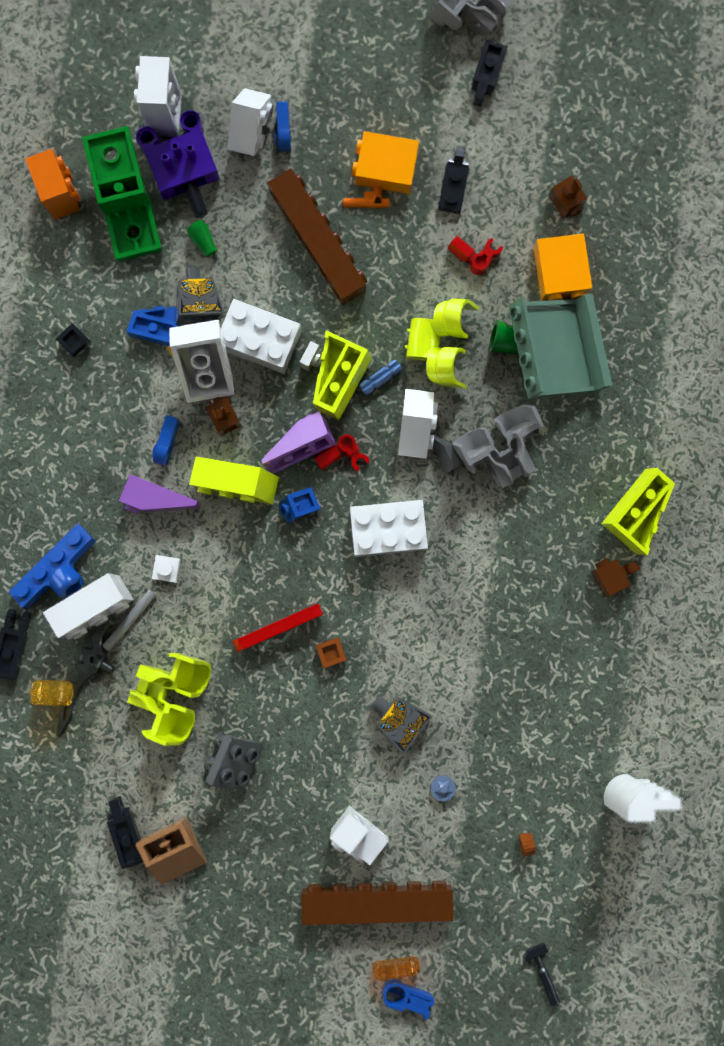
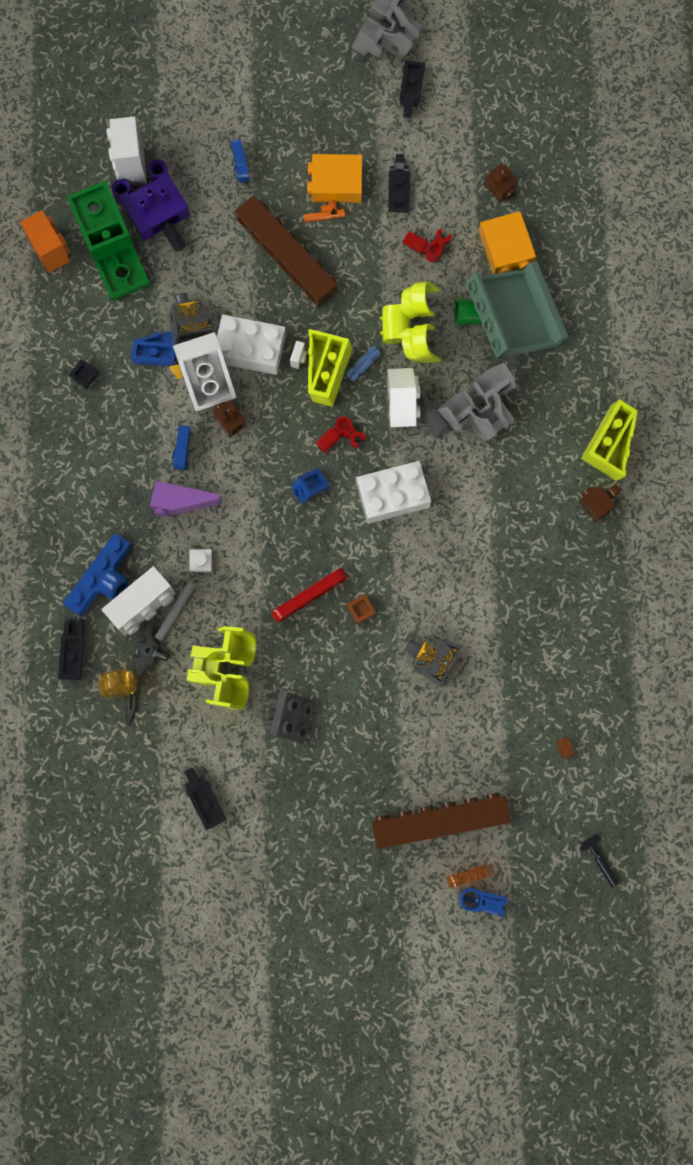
camera: 10 degrees left, 5 degrees down
medium nougat slope [136,816,207,885] -> none
green cone [186,220,218,258] -> none
neon yellow wedge [189,457,279,505] -> none
white brick [227,88,273,156] -> none
slope [261,411,336,474] -> none
white brick [330,805,388,865] -> none
sand blue tile [430,775,456,801] -> none
white brick [604,774,681,822] -> none

